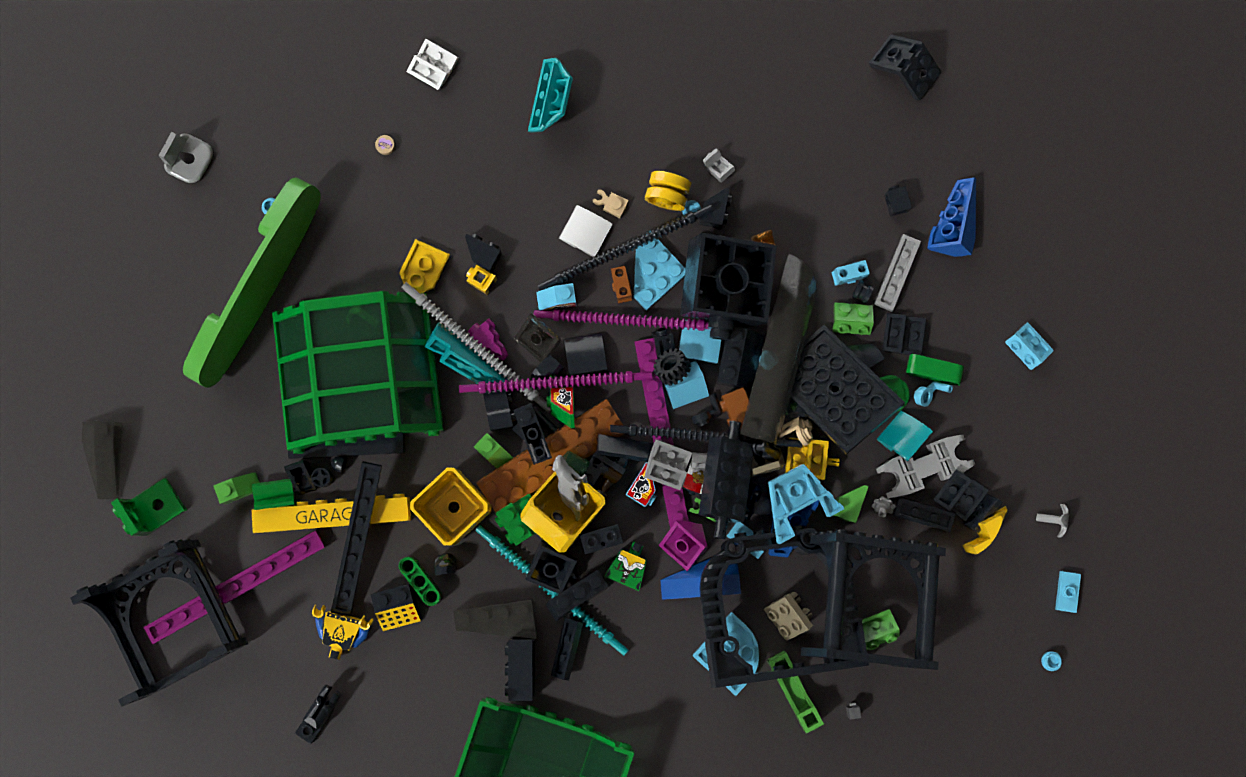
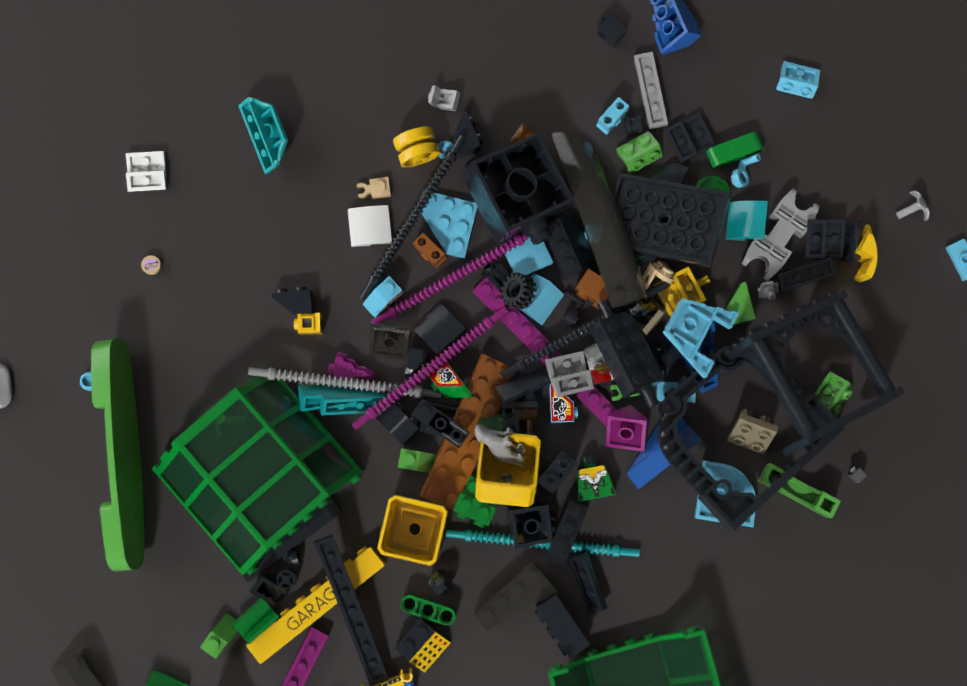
camera: 30 degrees left, 0 degrees up
yellow tile [399,239,450,293] -> none

